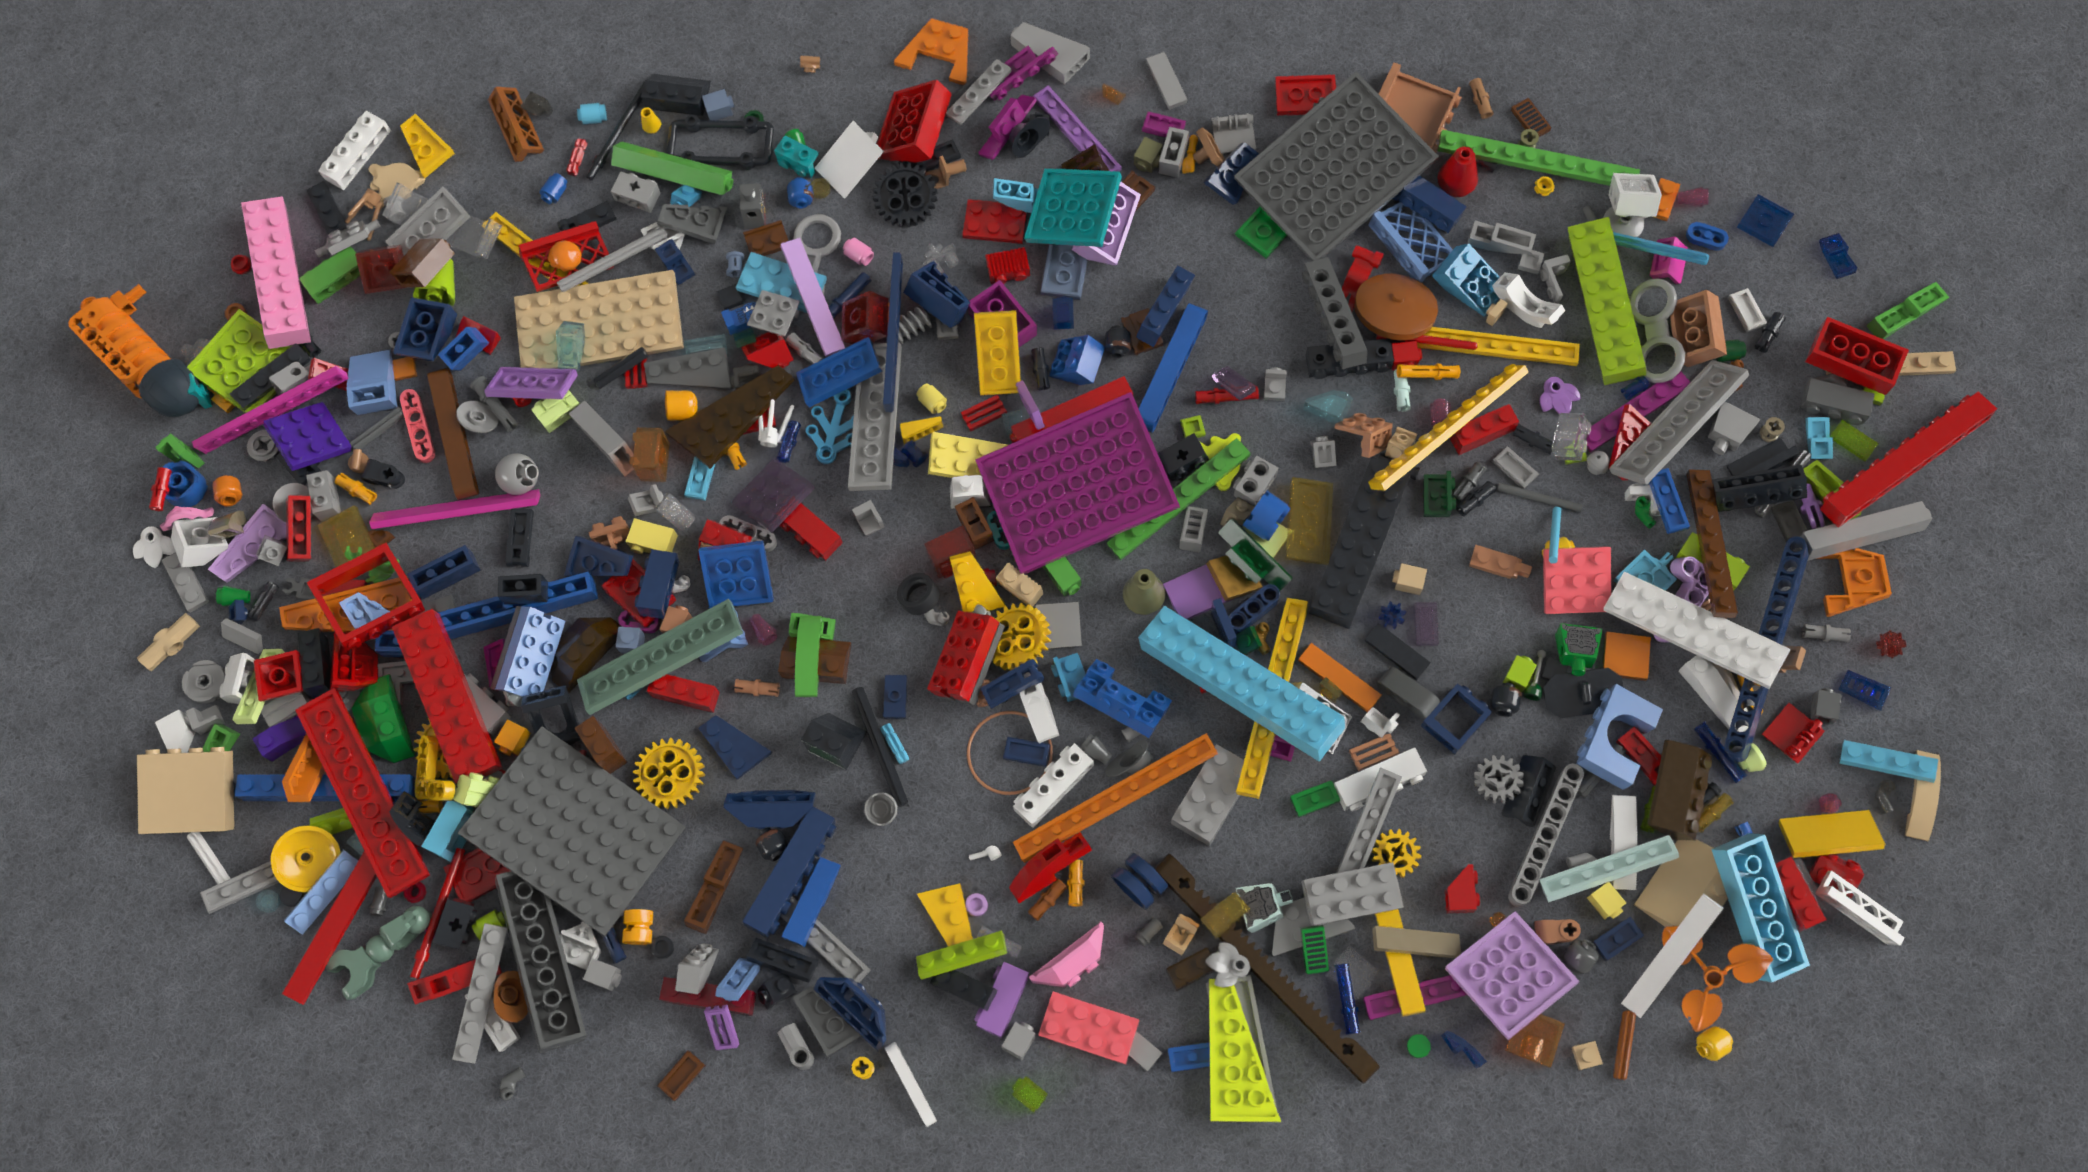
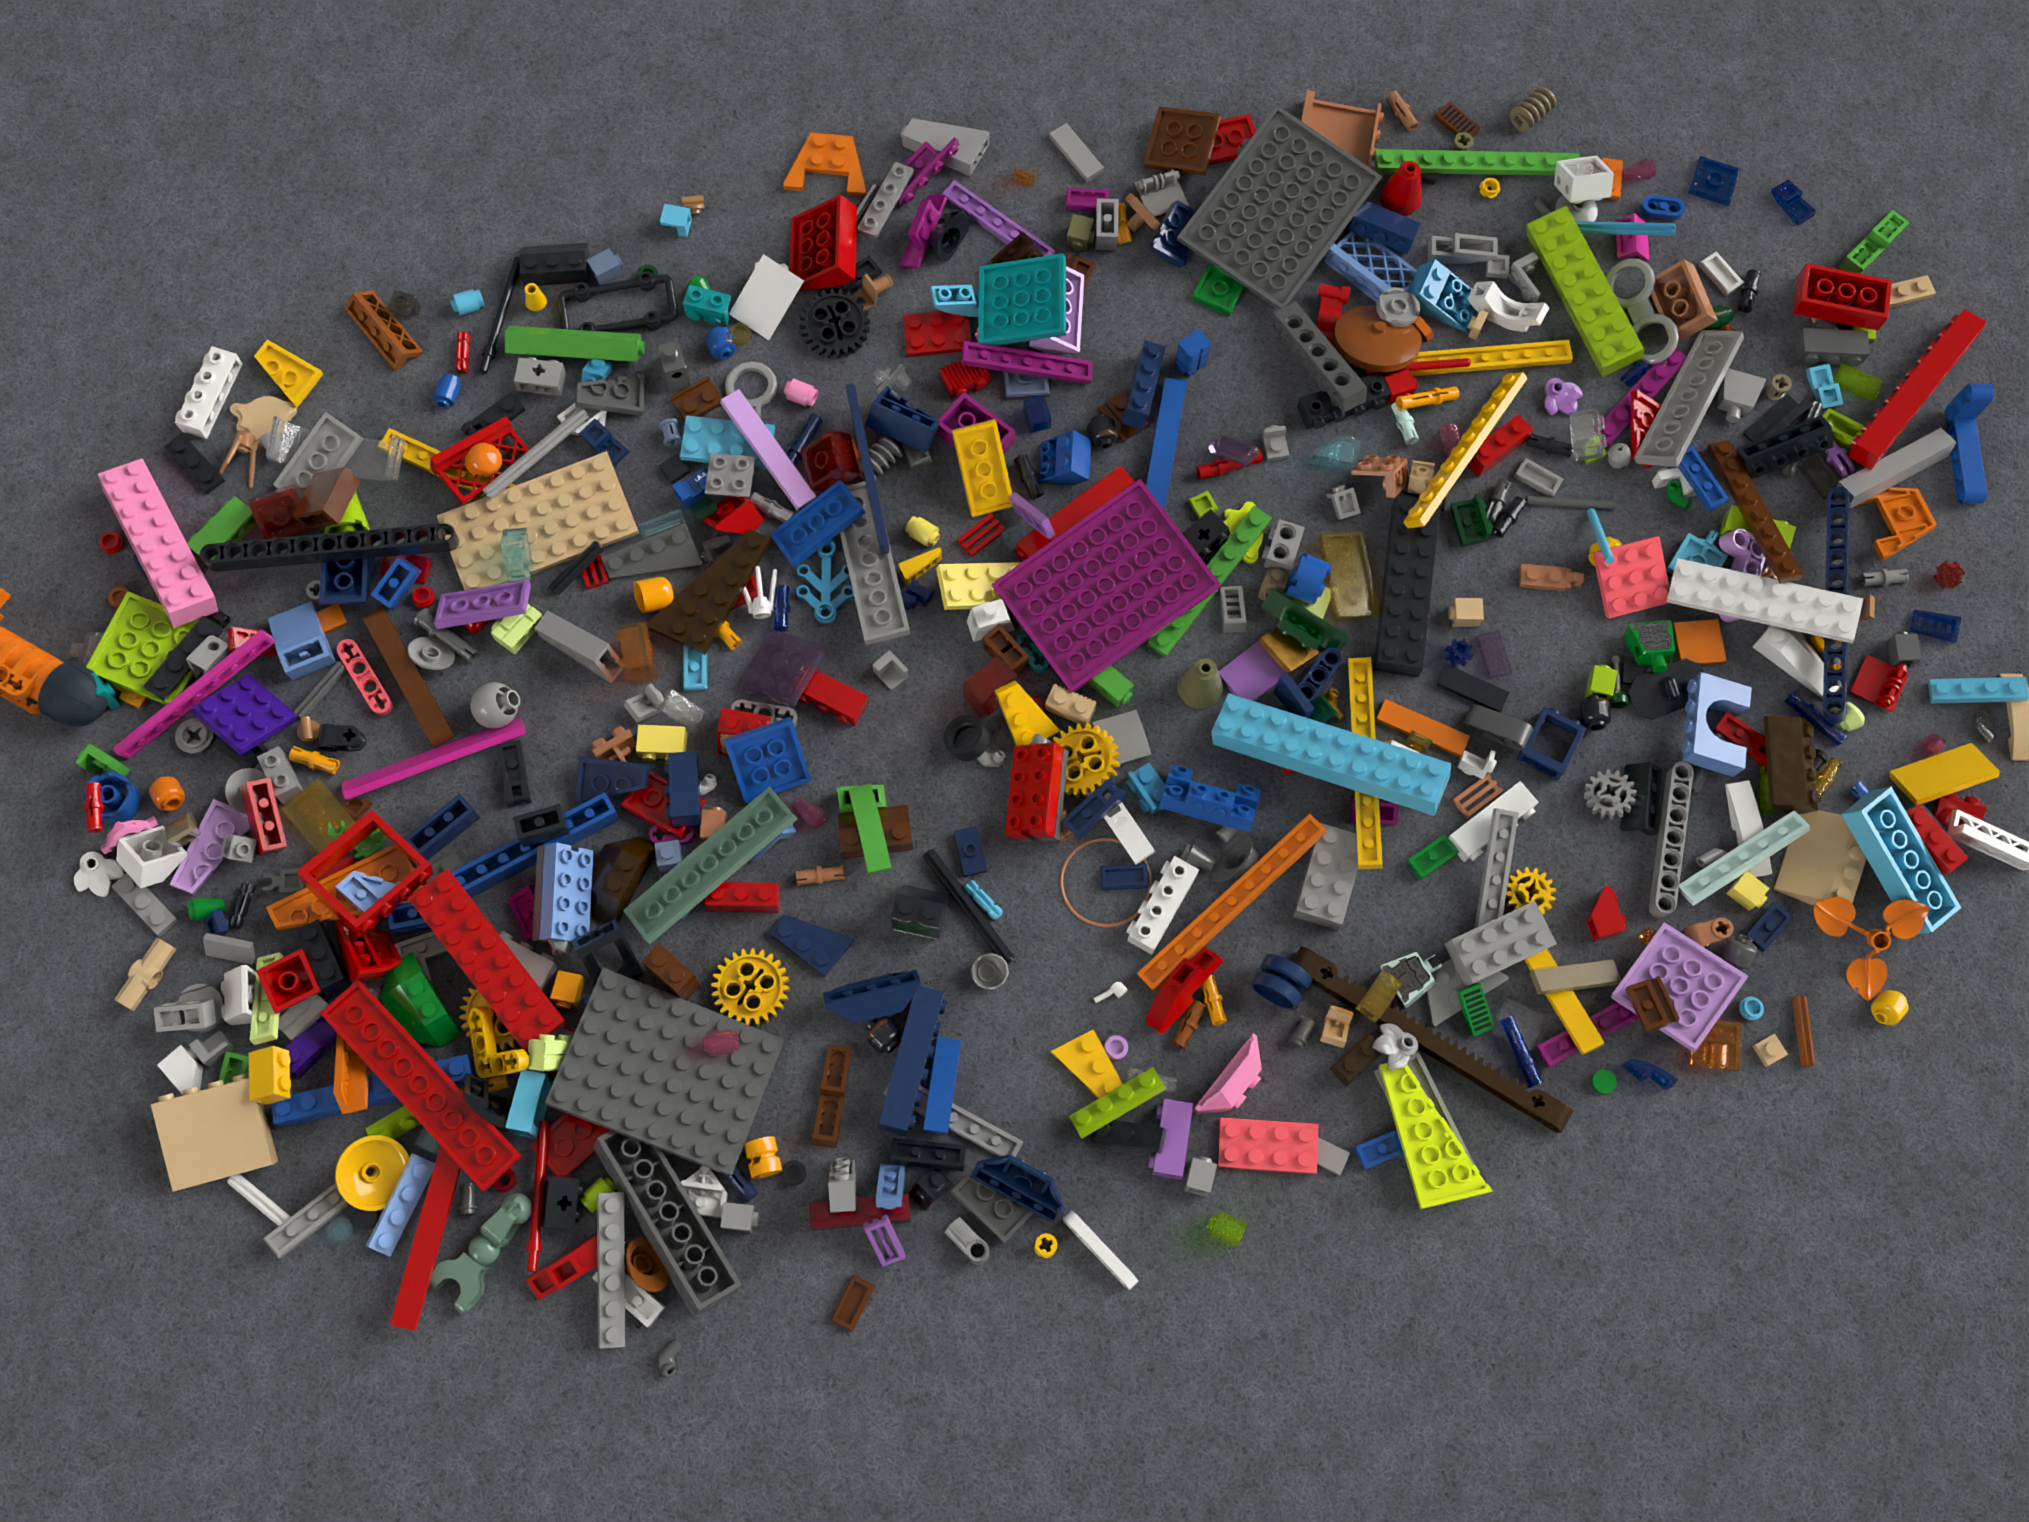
camera: 25 degrees left, 0 degrees up
light grey plate [315,219,381,258] -> none
white tile [1621,894,1723,1018] -> none
none -> light grey brick [154,999,216,1032]
none -> black beam [199,523,459,572]
none -> yellow brick [249,1046,291,1105]
none -> red plate [412,586,435,608]
none -> medium azure panel [660,204,692,238]
none -> clear pink brick [702,1029,739,1056]
none -> magenta plate [961,341,1093,385]
none -> reddish brown plate [1143,106,1221,176]
none -> blue brick [1174,329,1211,377]
none -> light grey tile [1376,287,1420,327]
none -> orange tile [1414,315,1434,341]
none -> dark tan piece [1510,87,1557,133]
none -> reddish brown plate [1625,976,1680,1033]
none -> medium azure plate [1739,996,1764,1021]
none -> blue beam [1944,384,1994,504]

